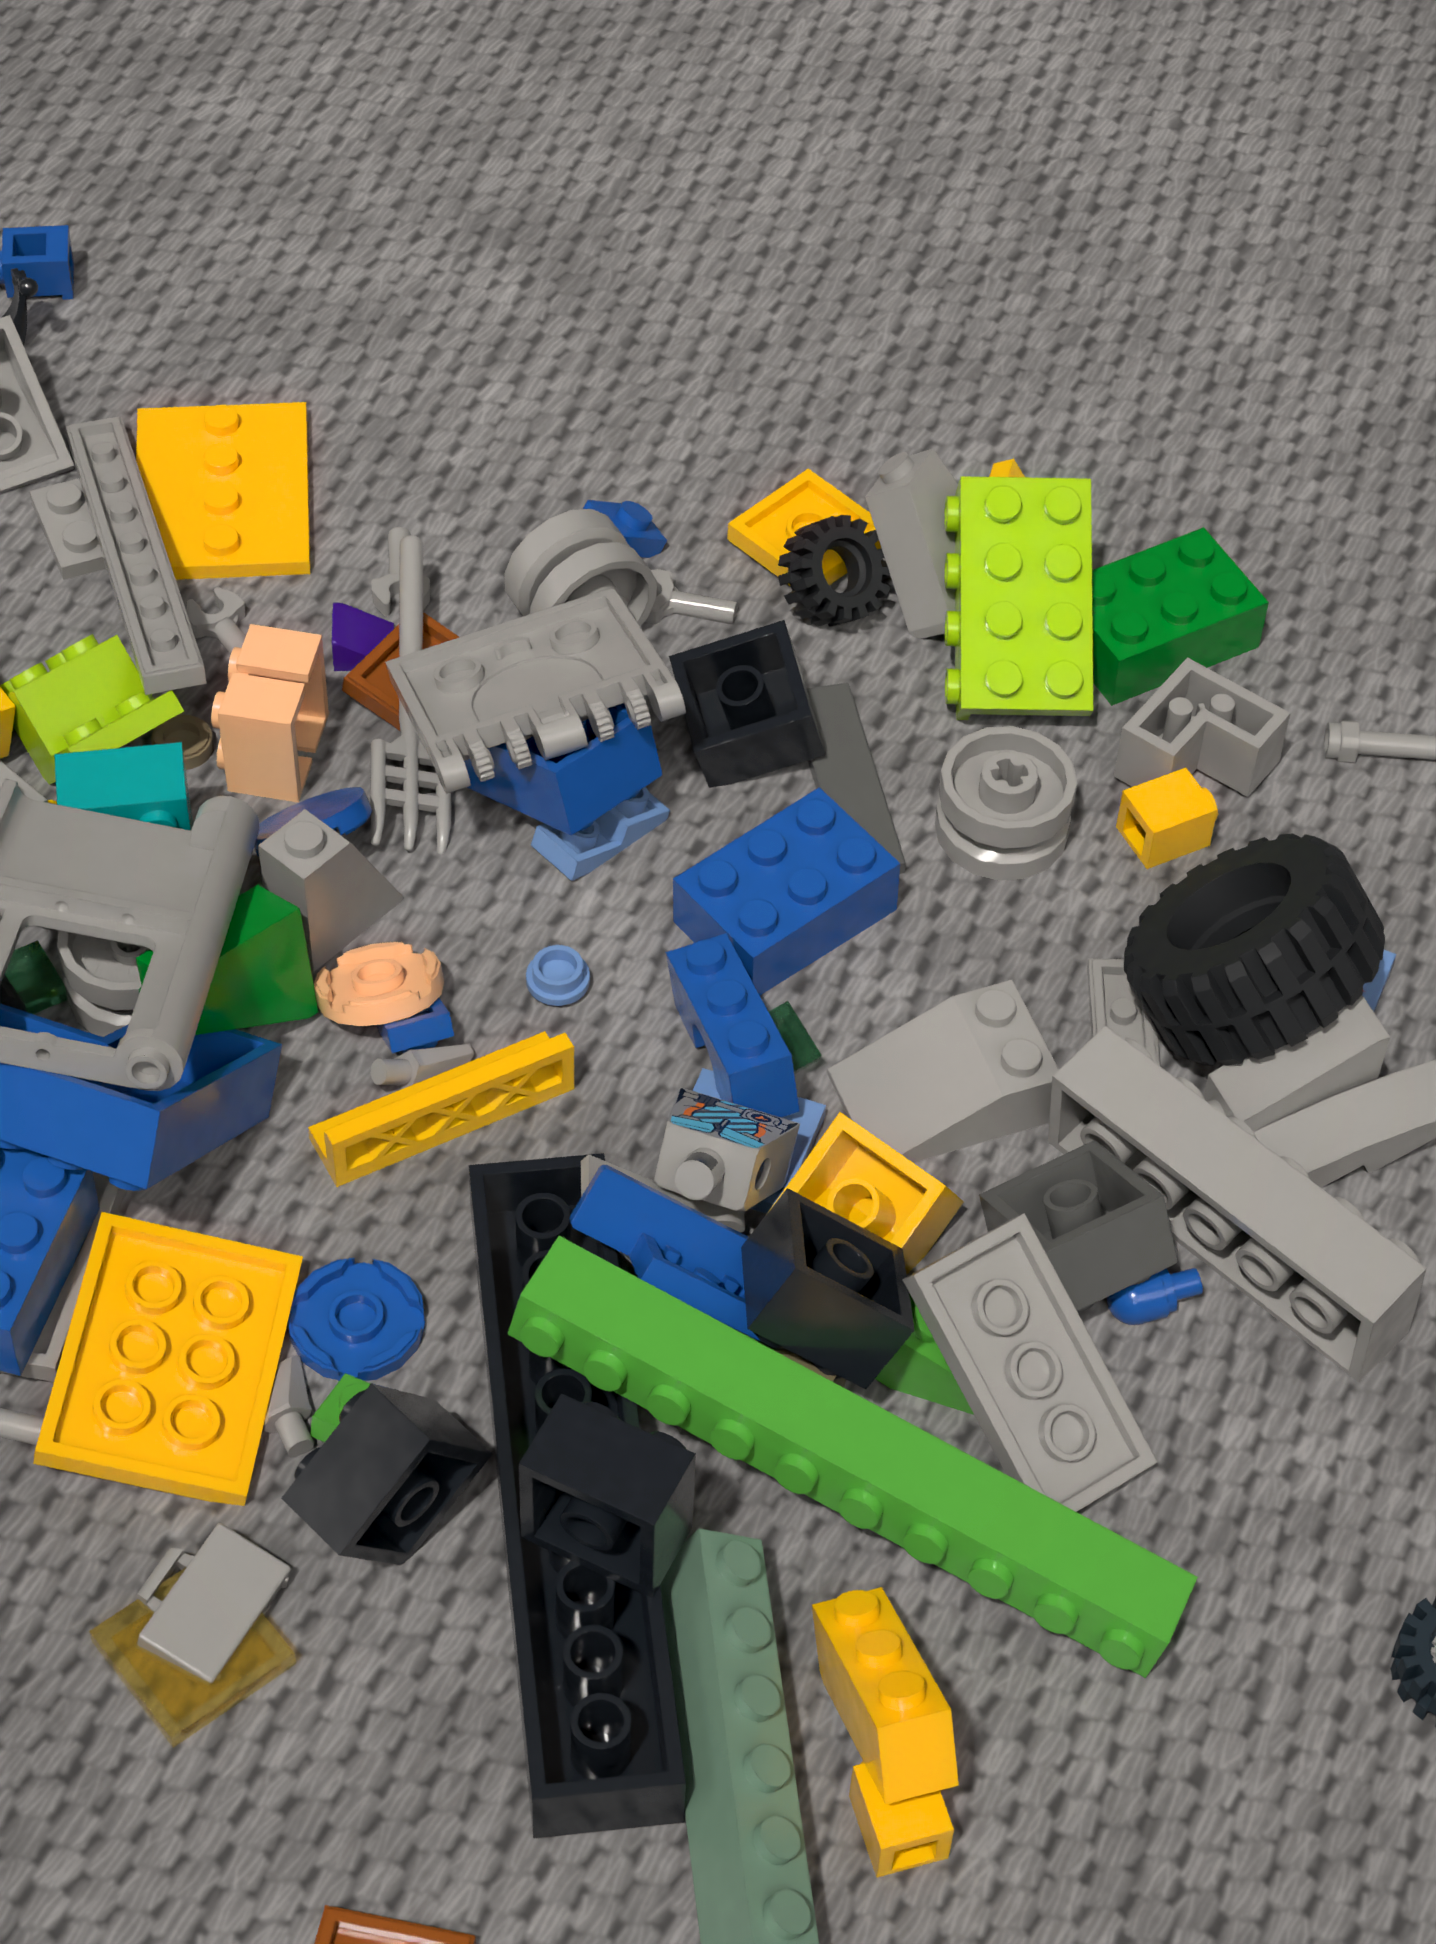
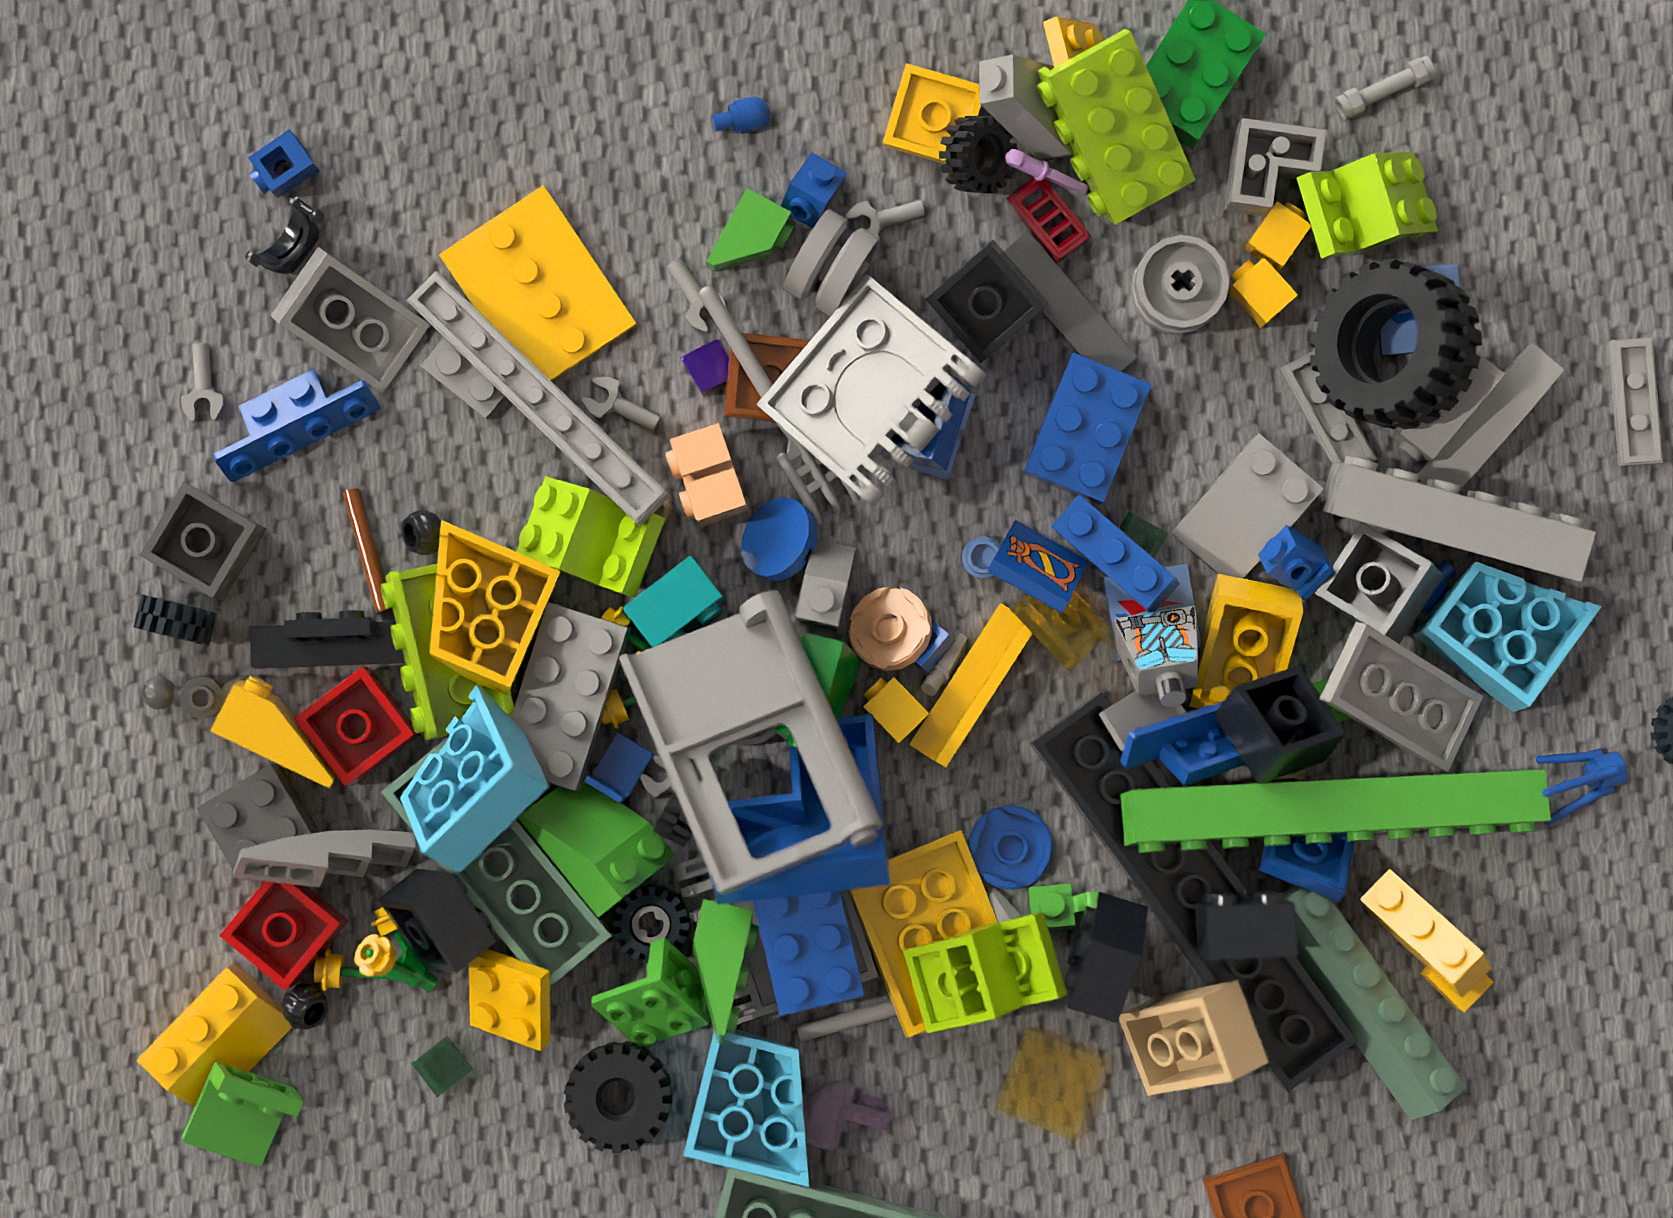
camera: 25 degrees left, 35 degrees up
light grey piece [135,1523,291,1691] -> none
none -> bright green slope [706,188,795,272]
none -> blue cylinder [711,97,770,134]
none -> yellow brick [863,677,929,744]
none -> lime bracket [903,911,1067,1033]
none -> blue tile [987,520,1088,613]
none -> lavender piece [1005,149,1089,196]
none -> dark red slope [1006,178,1091,264]
none -> clear yellow tile [1010,590,1112,672]
none -> tan brick [1119,980,1269,1096]
none -> yellow brick [1228,257,1298,328]
none -> blue brick [1258,525,1334,600]
none -> blue tile [1259,834,1354,902]
none -> lime bracket [1297,152,1438,259]
none -> medium azure wedge [1413,562,1602,712]
none -> blue plant [1536,748,1628,825]

